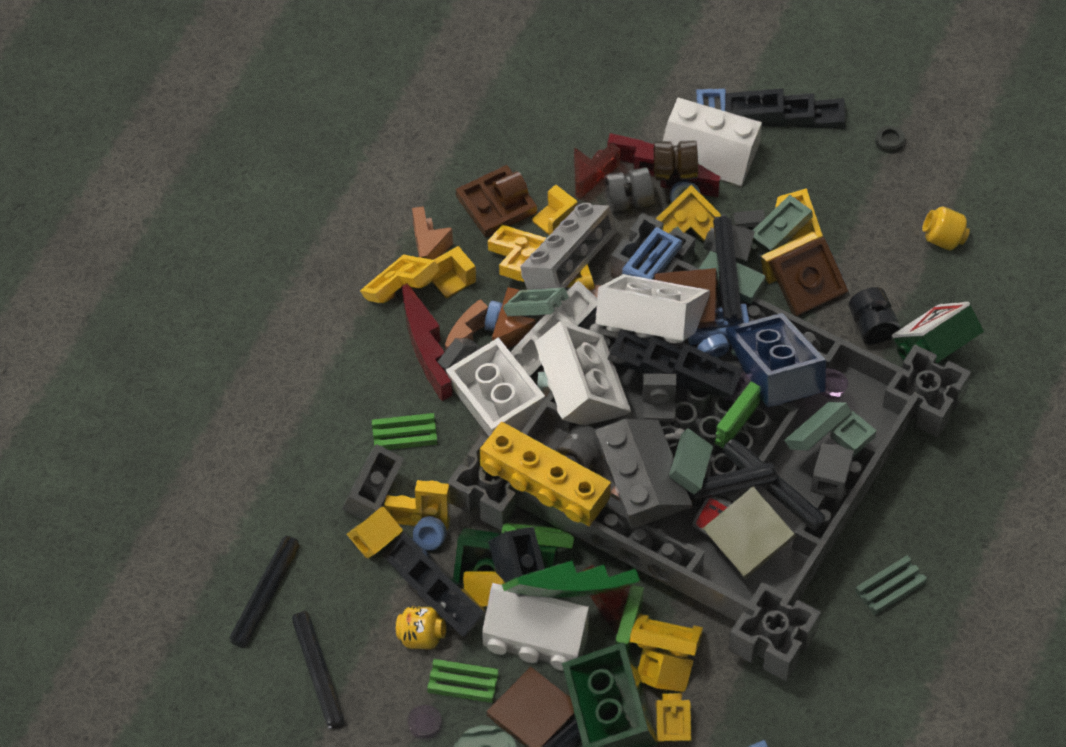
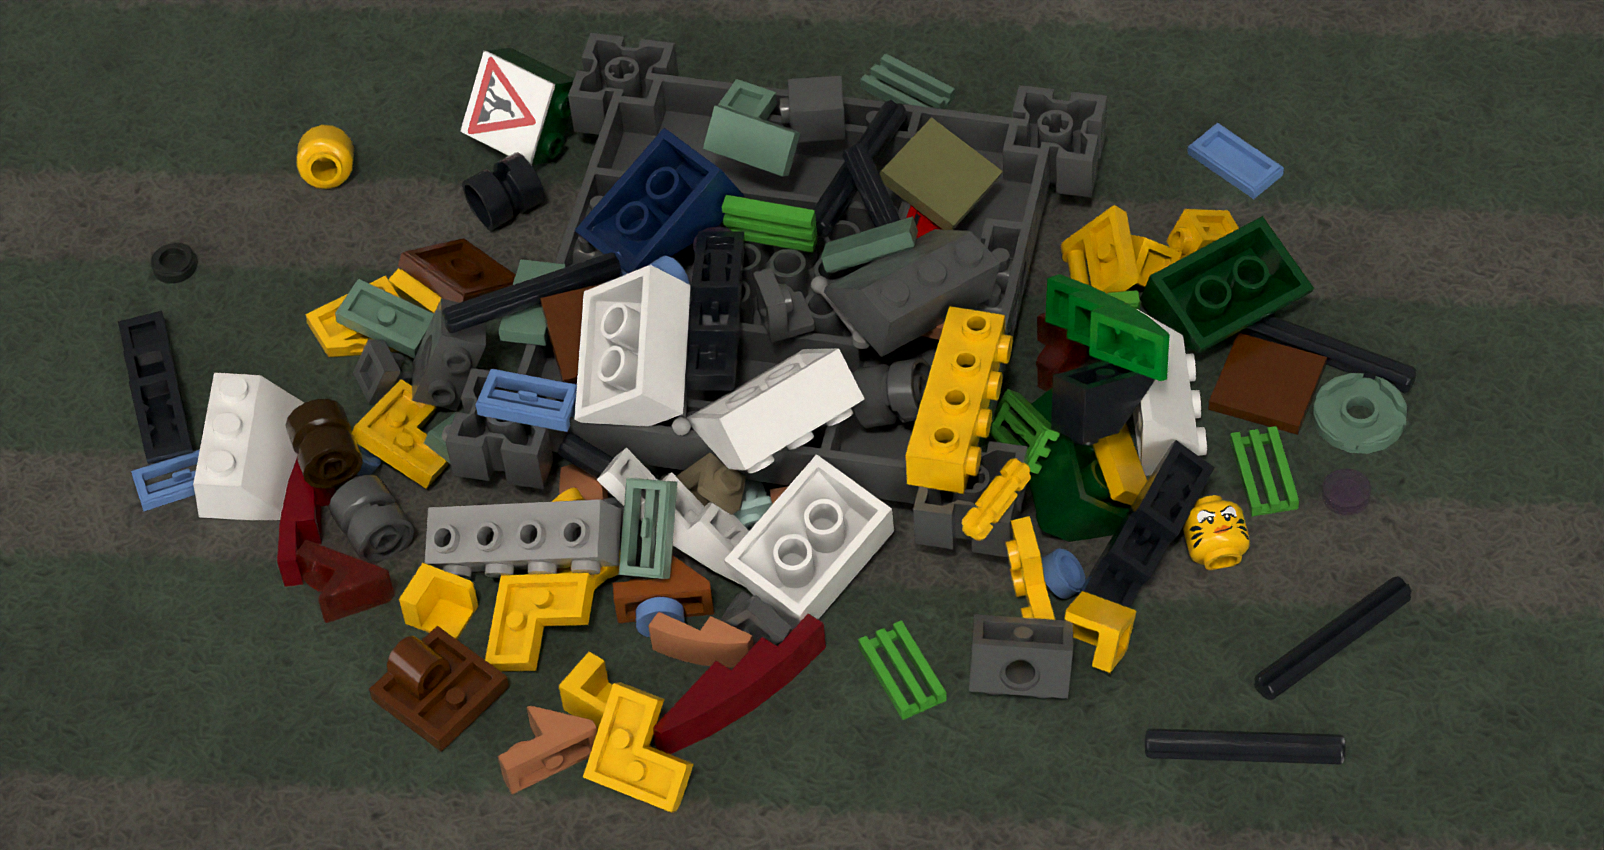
camera: 105 degrees left, 5 degrees down
none -> yellow axle [962,458,1031,541]

